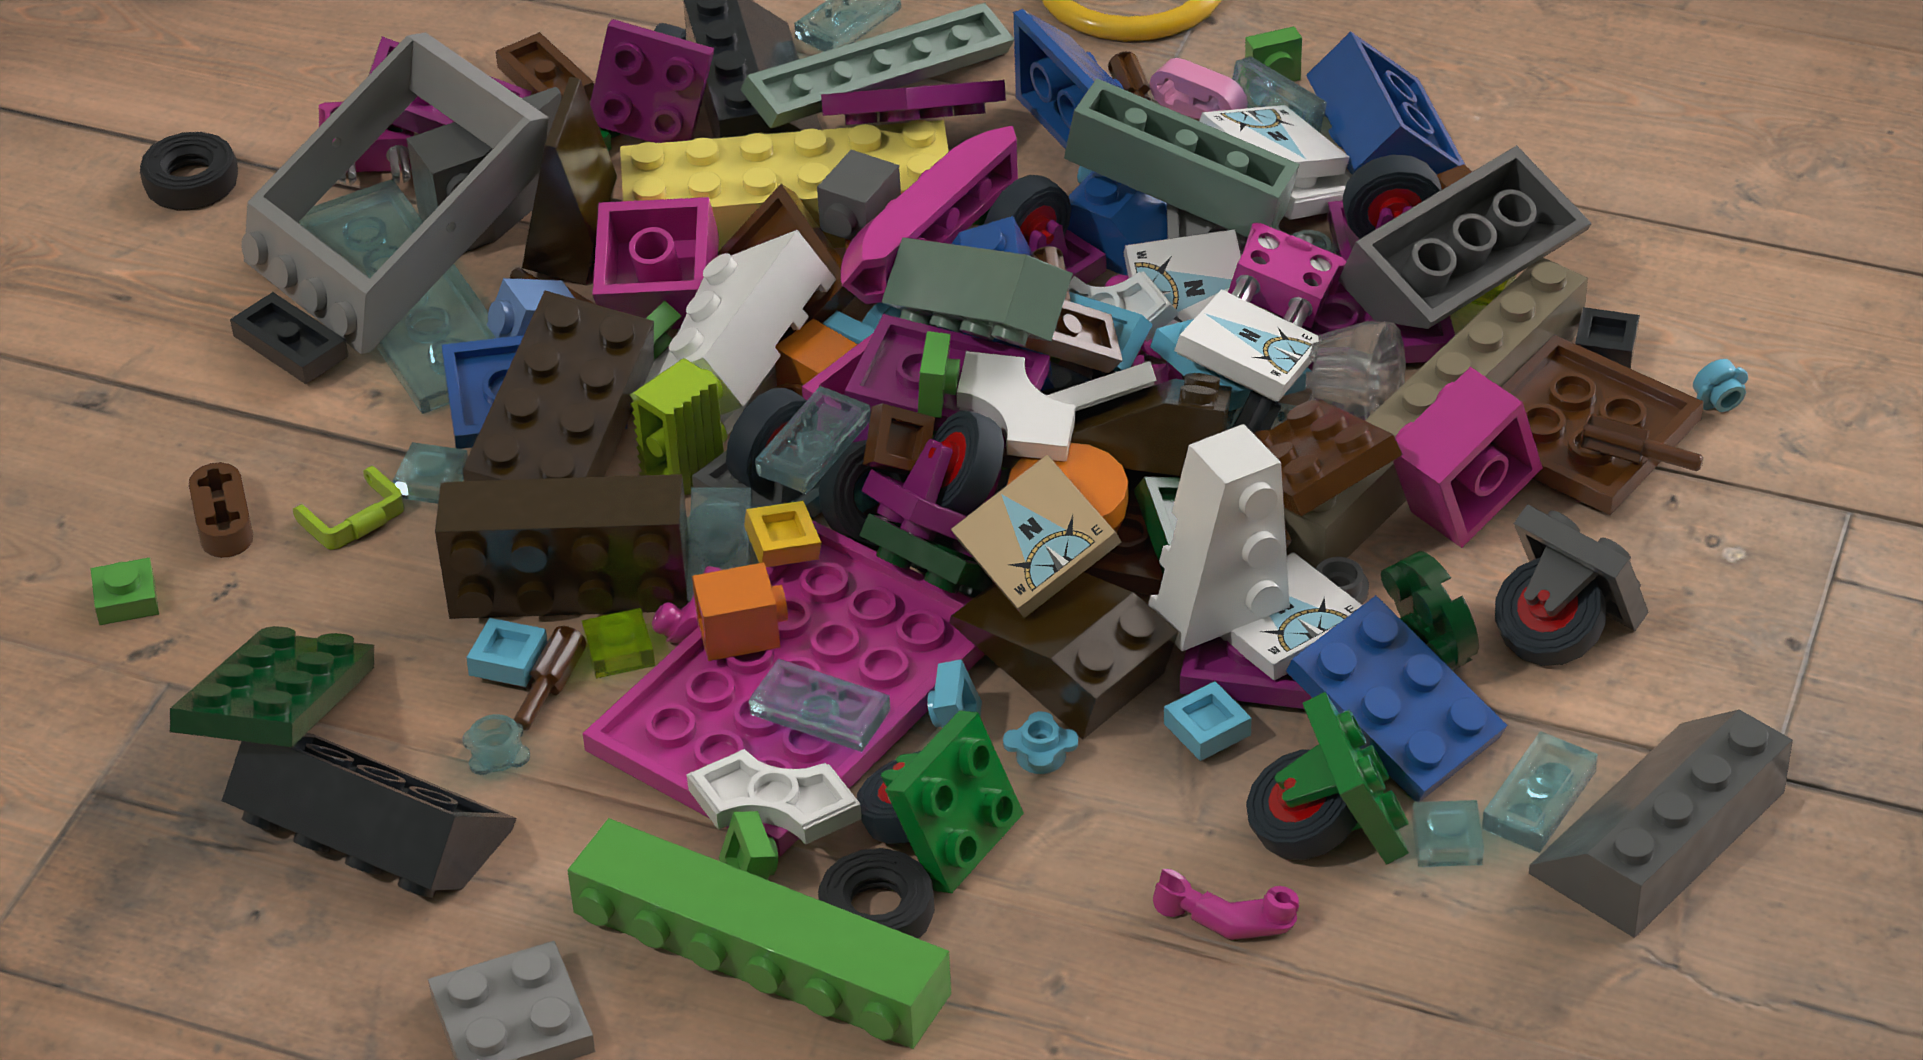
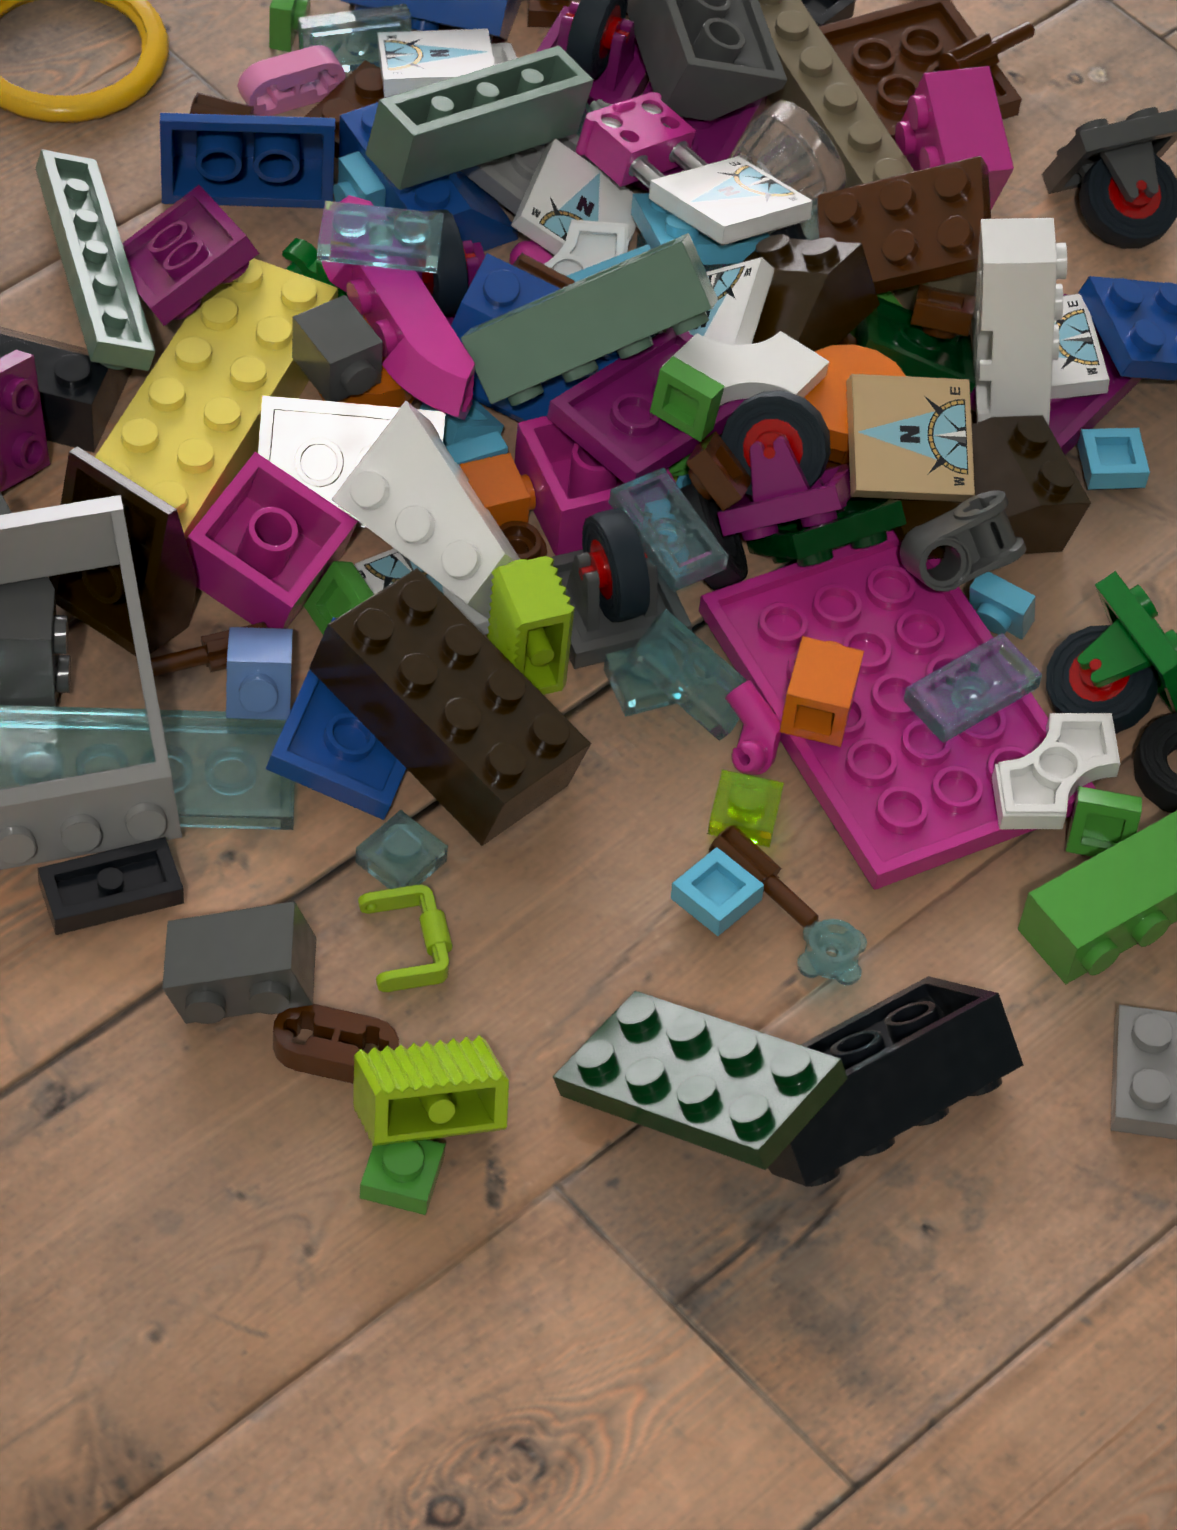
camera: 70 degrees left, 10 degrees up
dark brown brick [435,474,692,619] -> none
yellow plate [744,501,821,567] -> none
medium azure plate [1003,711,1078,774] -> none
dark green plate [1380,551,1479,671] -> none
none -> dark grey brick [162,901,316,1024]
none -> clear light blue plate [317,201,444,273]
none -> lime brick [353,1035,509,1146]
none -> dark grey piece [899,490,1027,592]

